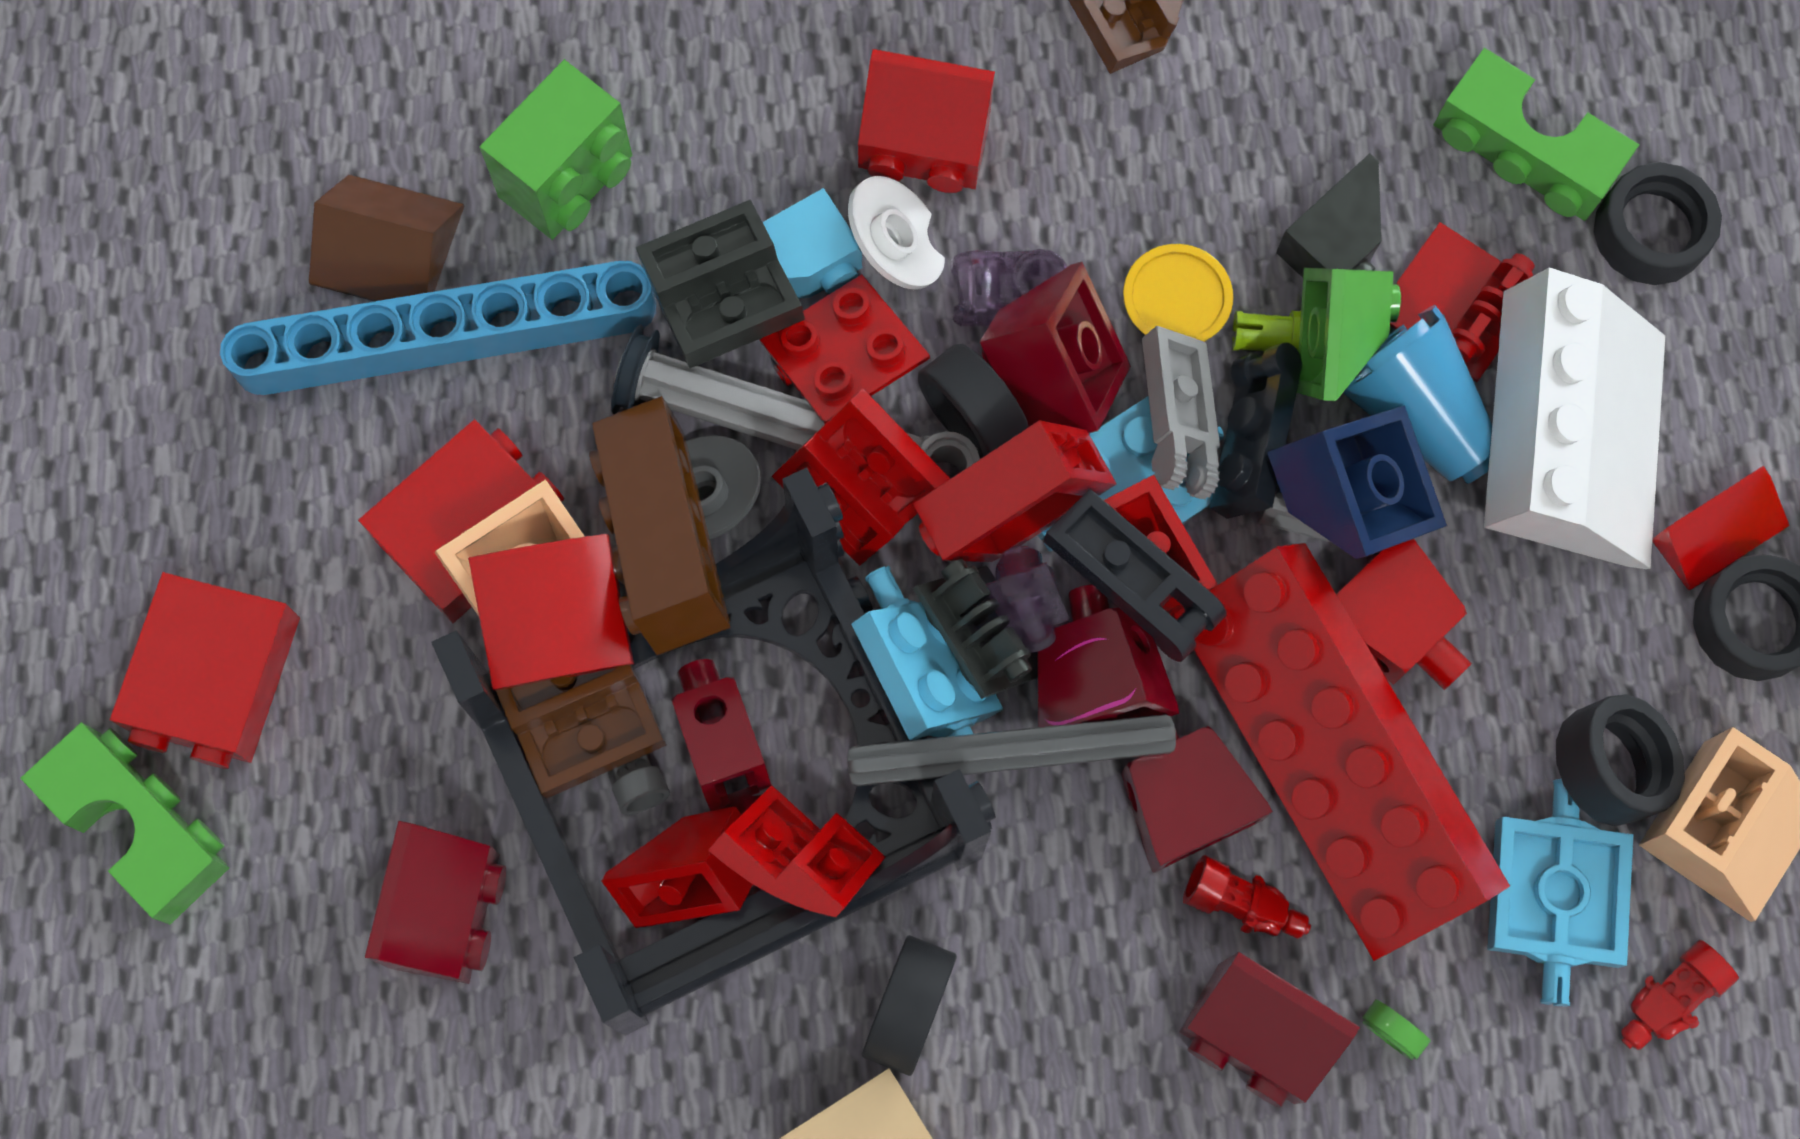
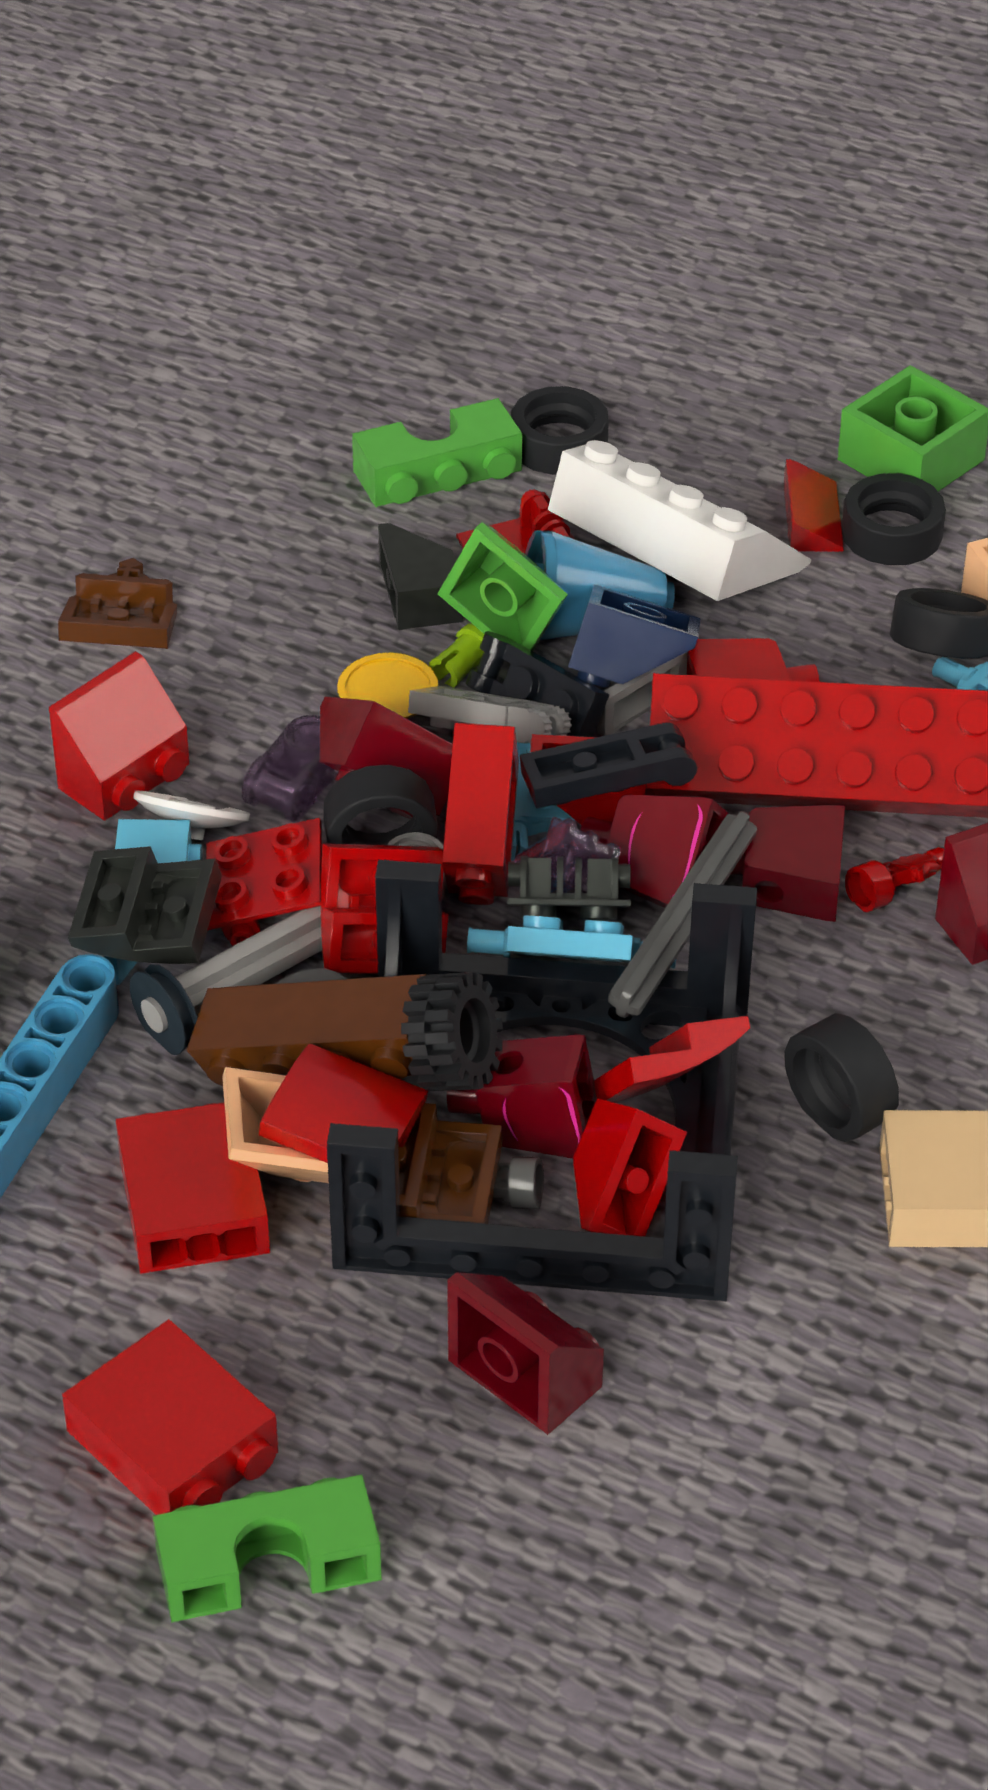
camera: 55 degrees left, 30 degrees down
none -> black tyre [401,972,503,1091]

